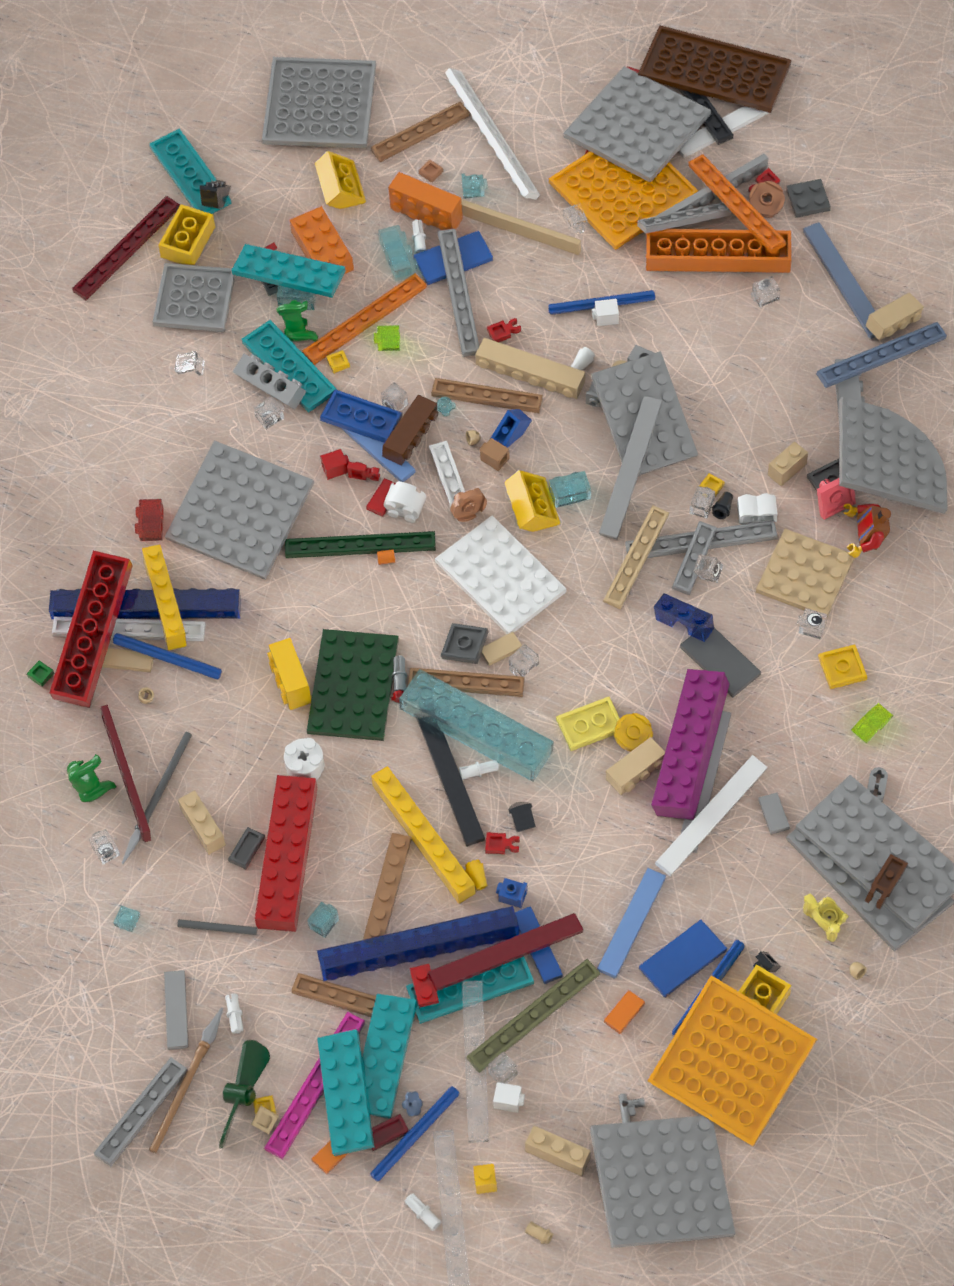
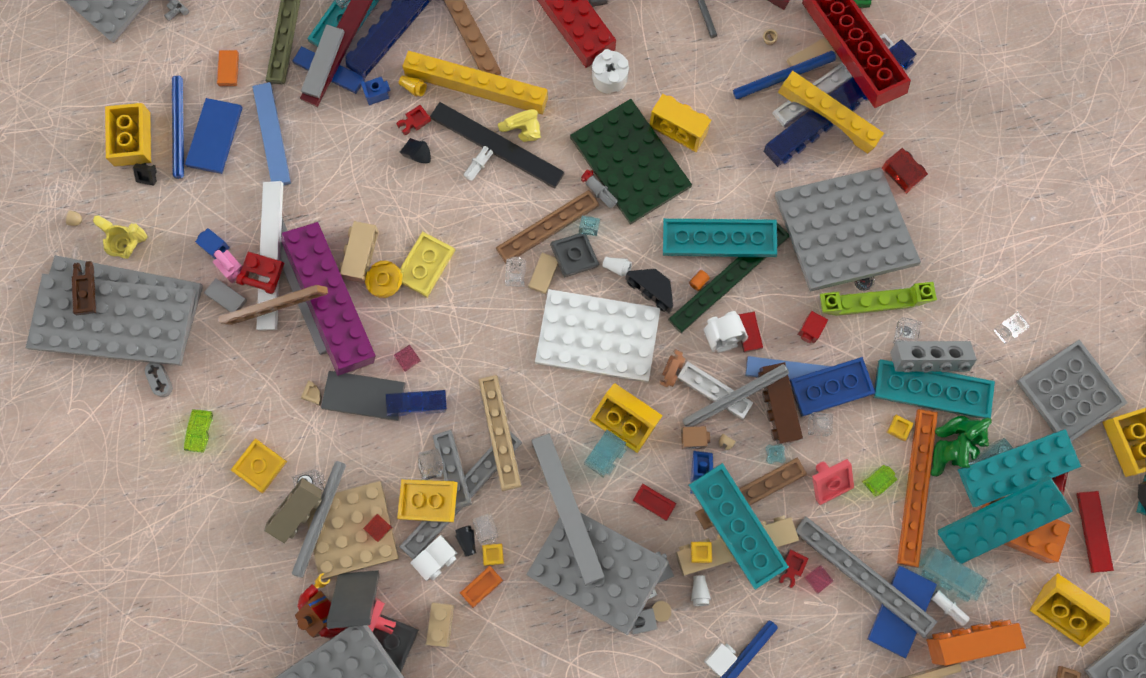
camera: 135 degrees right, 15 degrees up
red plate [347,462,381,481] -> none
clear light blue brick [399,669,554,781] -> none
light orange plate [647,975,818,1147] -> none
none -> blue brick [195,228,230,259]
none -> bright pink brick [213,250,242,283]
none -> medium nougat tile [218,285,328,325]
none -> red plate [236,251,285,294]
none -> dark tan brick [264,478,322,544]
none -> light grey axle [292,461,346,578]
none -> light grey tile [301,24,345,98]
none -> tan tile [301,380,321,406]
none -> dark grey tile [327,570,379,629]
none -> clear red tile [363,514,393,542]
none -> clear pink tile [394,345,421,372]
none -> yellow plate [397,479,458,523]
none -> orange tile [460,566,503,608]
none -> light yellow hair [498,109,541,142]
none -> clear light blue plate [579,215,600,236]
none -> white cone [603,257,632,277]
none -> black slope [625,269,673,314]
none -> red tile [633,483,677,521]
none -> teal plate [663,218,777,257]
none -> light grey axle [683,364,789,427]
none -> teal plate [688,463,789,590]
none -> yellow tile [691,542,712,563]
none -> clear pink tile [804,565,833,594]
none -> coral tile [812,459,854,505]
none -> lime slope [820,282,937,316]
none -> green hair [931,433,980,477]
none -> teal plate [938,475,1073,565]
none -> red tile [1076,491,1114,573]

